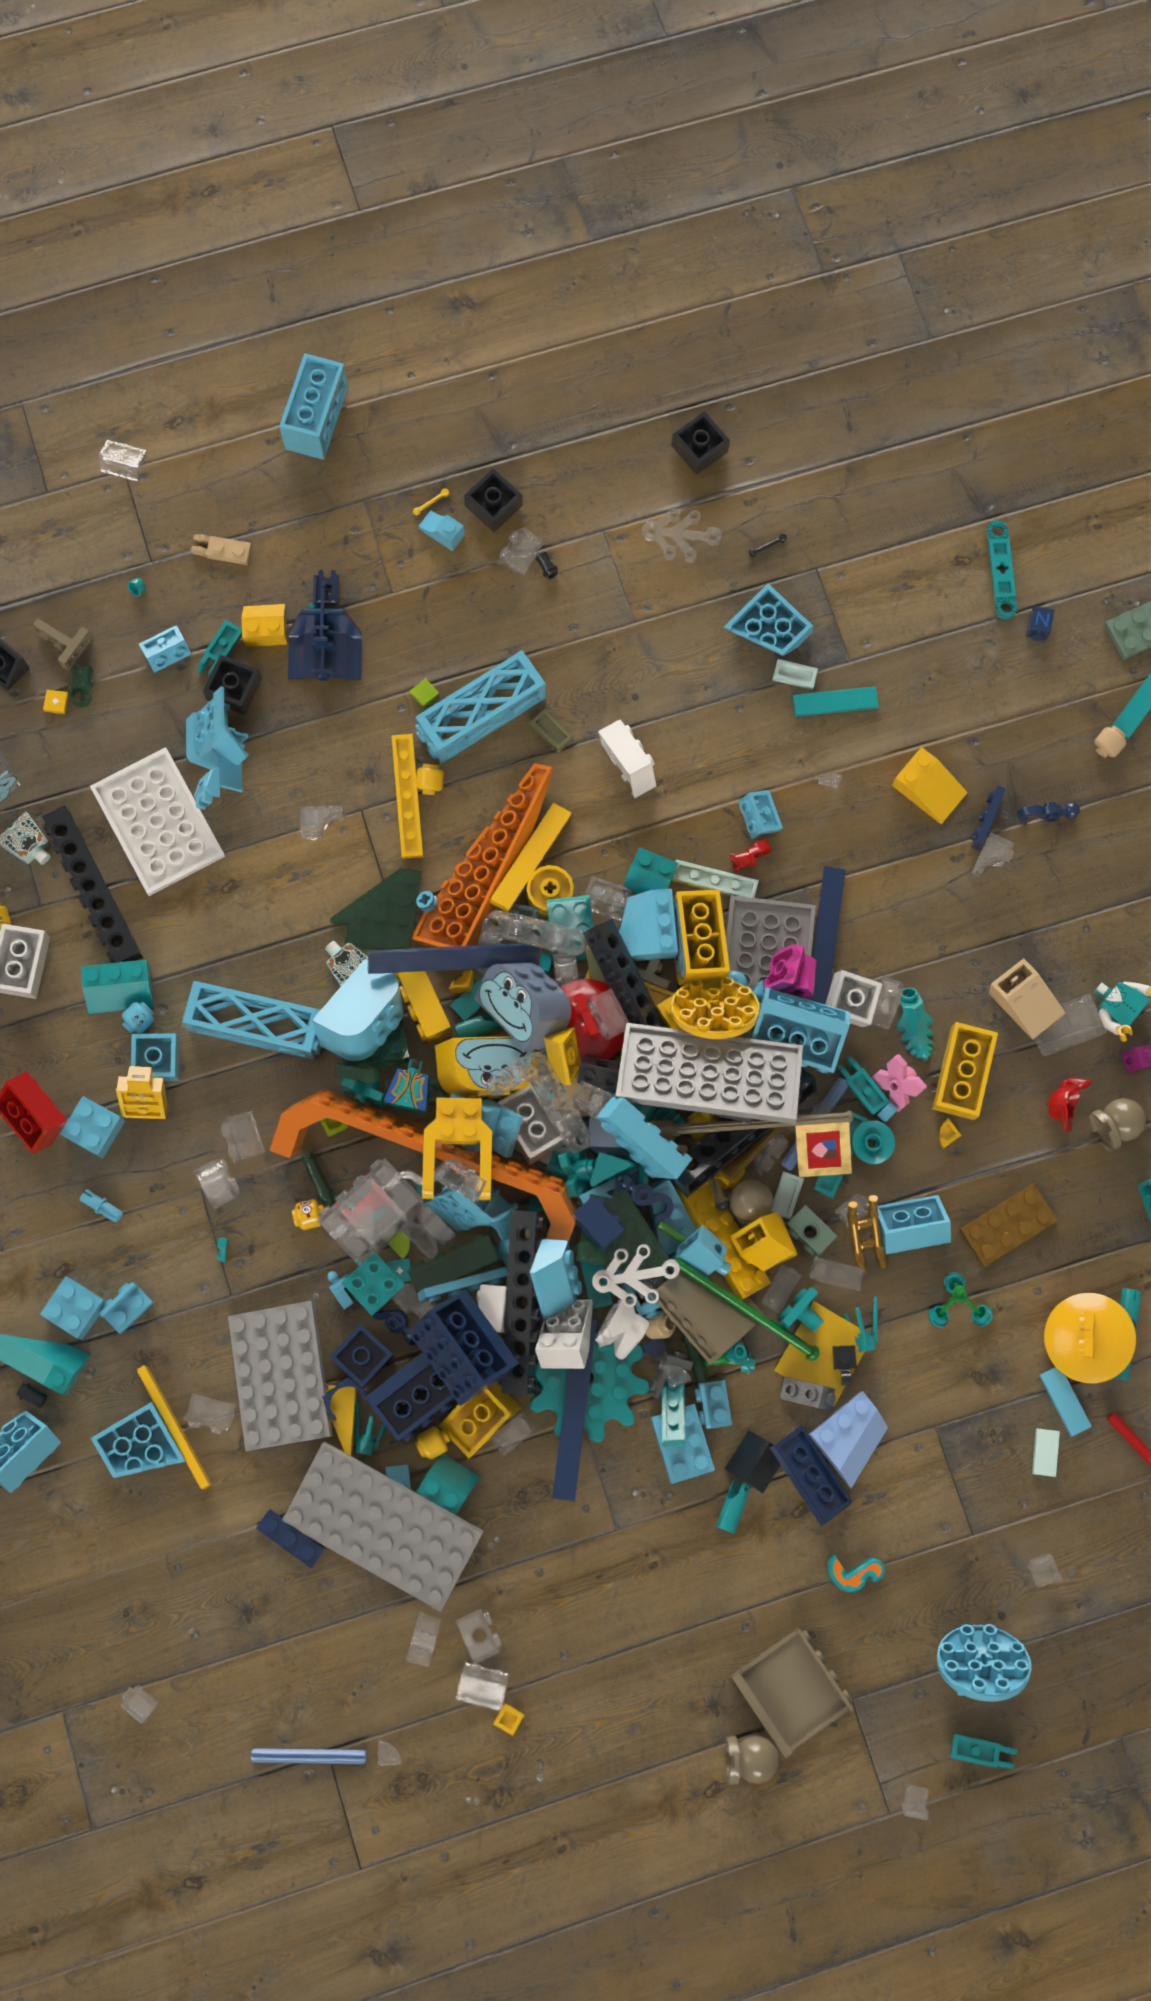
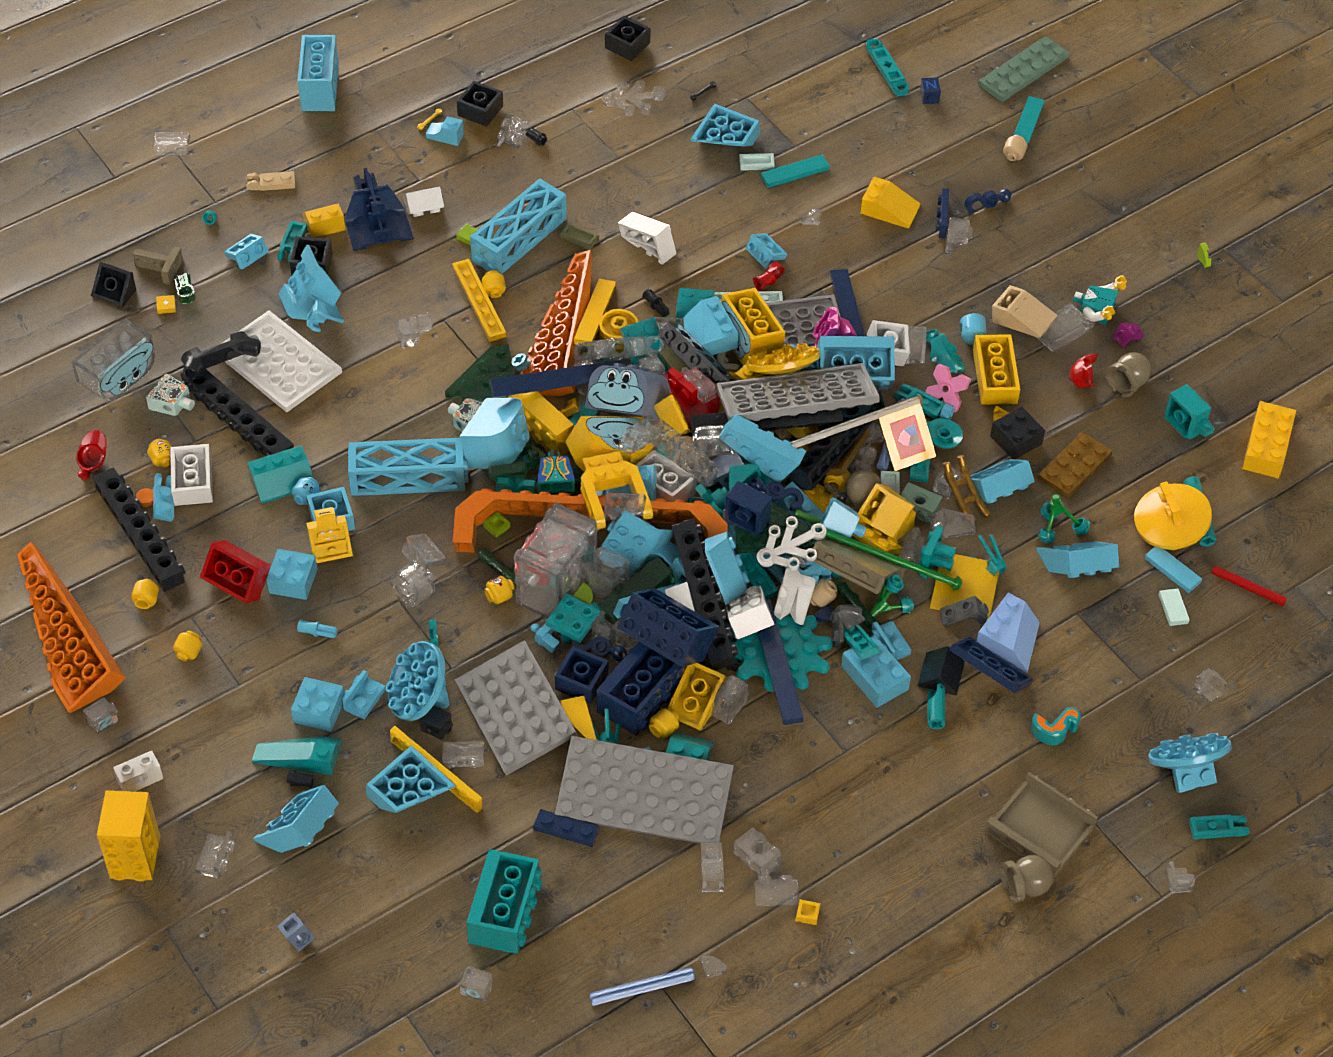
camera: 15 degrees left, 25 degrees down
dark blue cap [322,1377,367,1421] -> none
black plate [832,1345,857,1385] -> none
none -> black plate [181,331,261,380]
none -> medium azure bracket [386,641,449,721]
none -> white slope [402,187,444,217]
none -> black brick [420,706,453,740]
none -> teal brick [466,849,543,954]
none -> black axle [642,289,670,317]
none -> medium azure helmet [960,313,987,346]
none -> black brick [990,407,1045,459]
none -> medium azure wedge [1037,541,1119,578]

